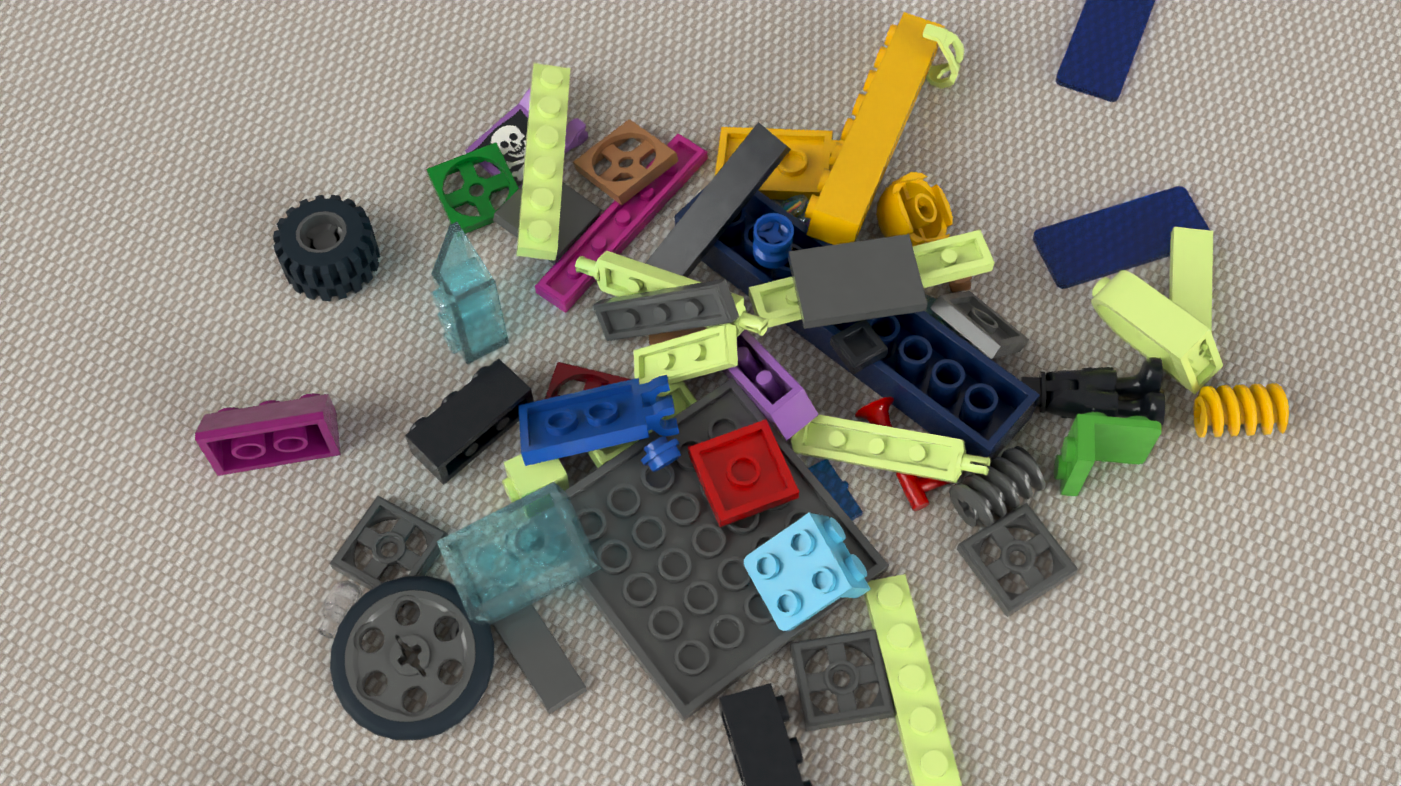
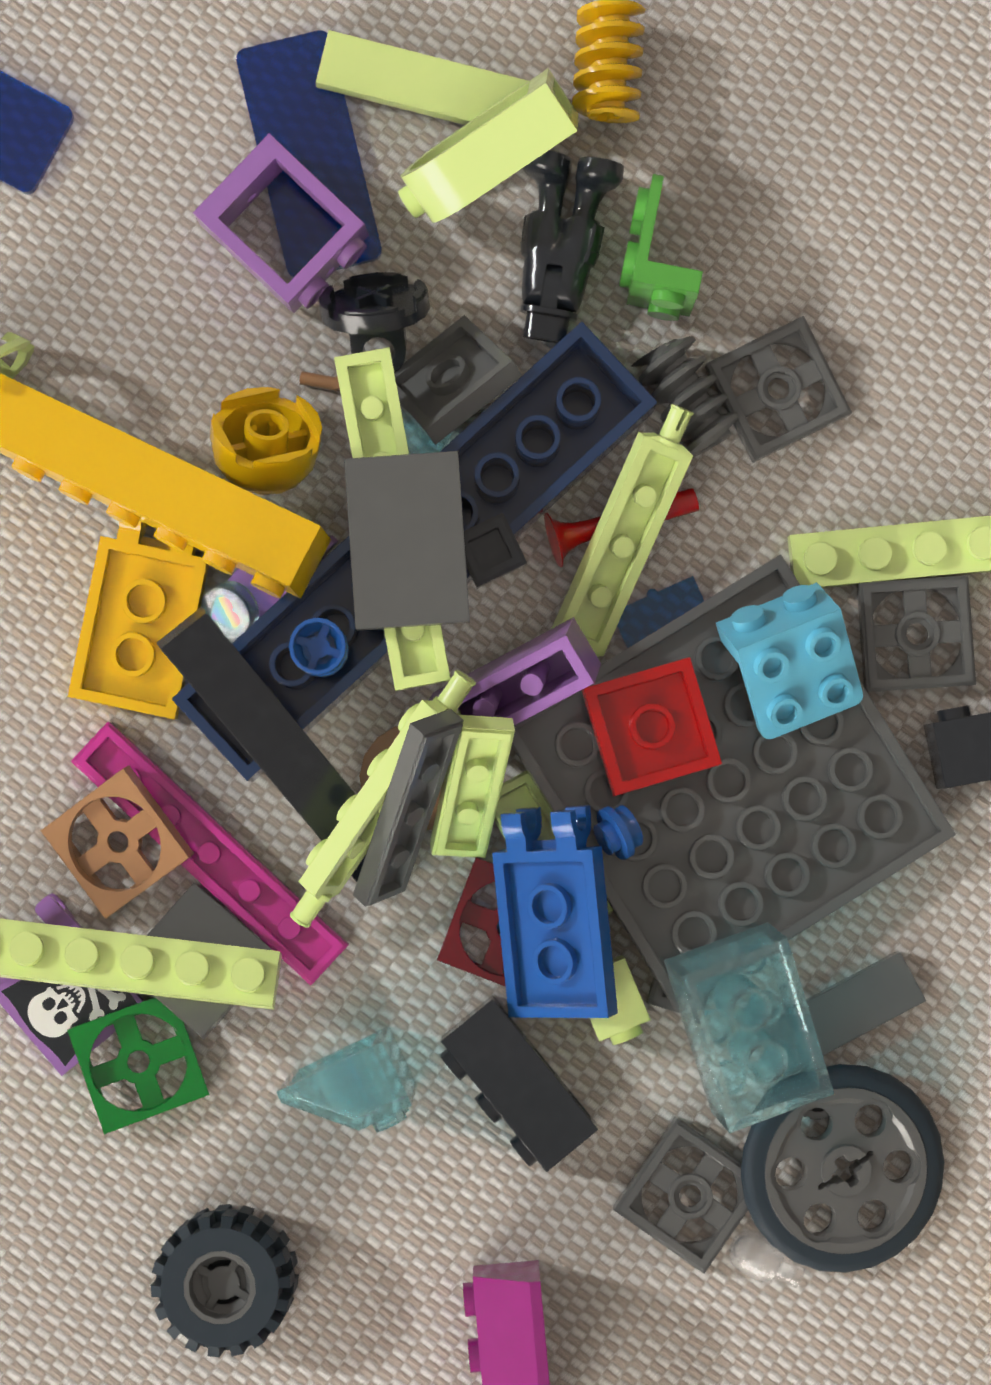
camera: 85 degrees left, 25 degrees up
none -> medium lavender window [193,133,369,314]
none -> black tile [319,272,430,373]

